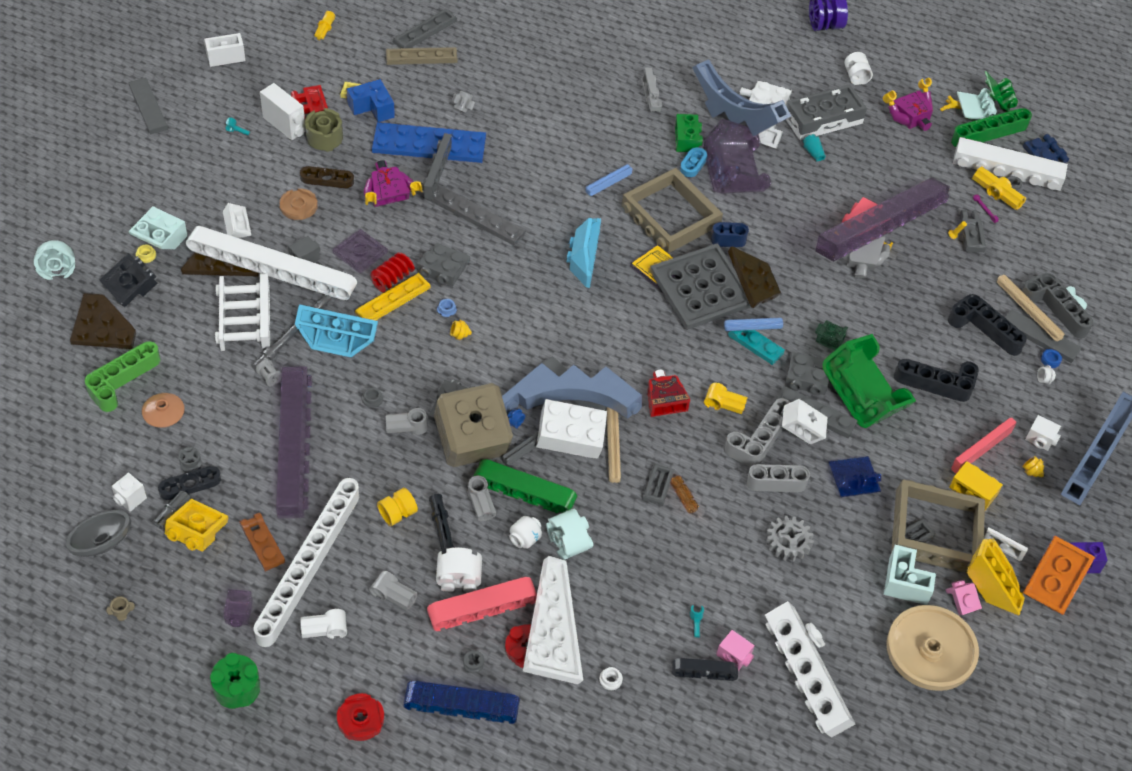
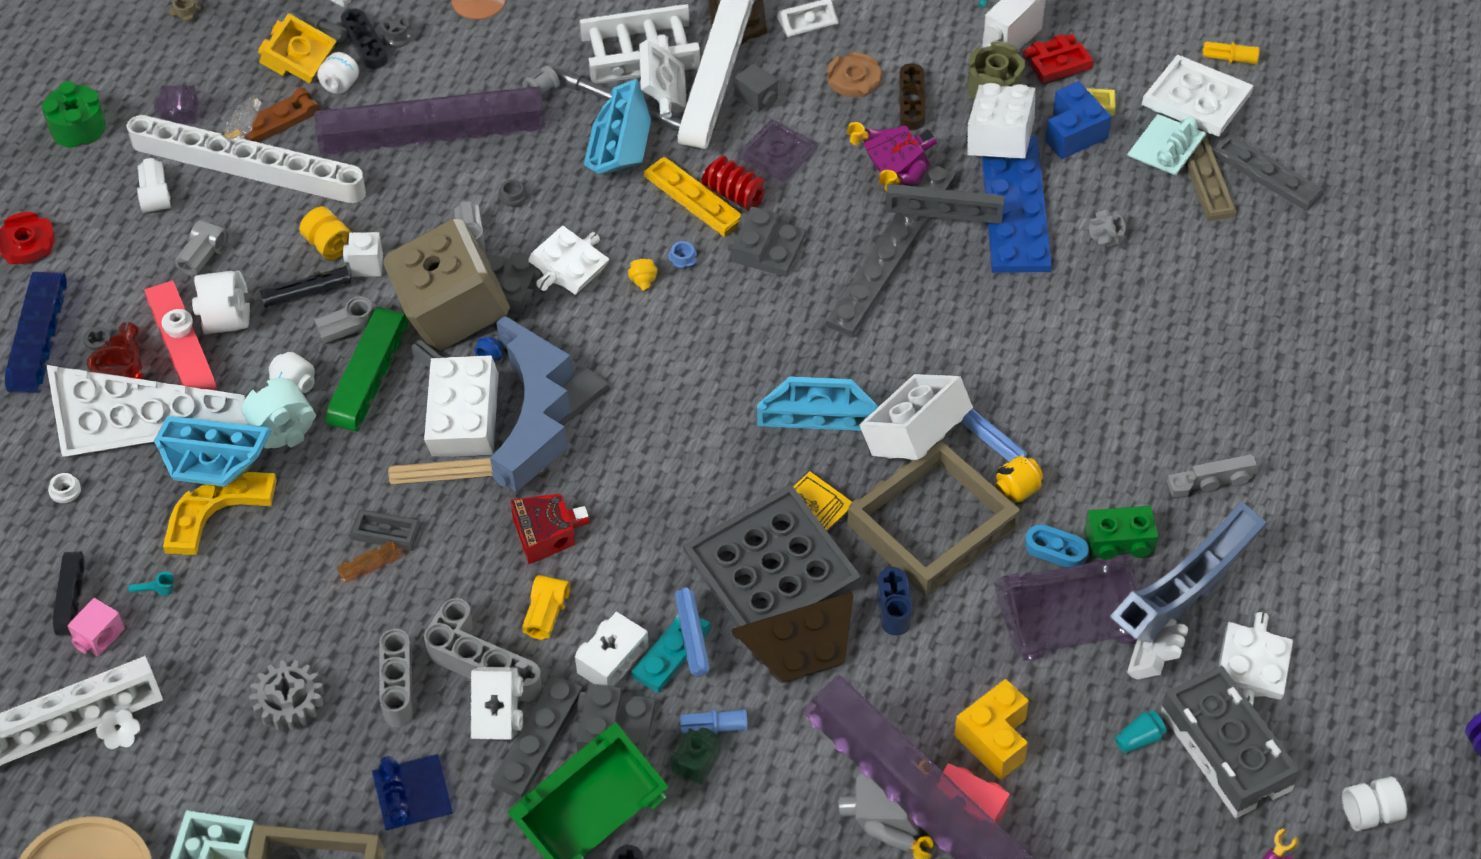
camera: 90 degrees right, 0 degrees up
none -> clear red pin [87,322,142,378]
none -> medium azure wedge [154,416,272,487]
none -> white plate [162,309,193,338]
none -> yellow plate [163,472,277,555]
none -> clear plate [221,95,261,142]
none -> white head [318,52,359,94]
none -> white brick [343,232,383,277]
none -> white plate [528,226,609,295]
none -> white brick [575,612,649,686]
none -> white plate [639,34,686,119]
none -> medium blue axle [680,709,747,736]
none -> white brick [859,374,973,460]
none -> yellow brick [954,679,1029,781]
none -> white brick [968,83,1035,158]
none -> yellow head [995,456,1043,503]
none -> light aqua hinge [1127,114,1206,175]
none -> white plate [1142,55,1254,137]

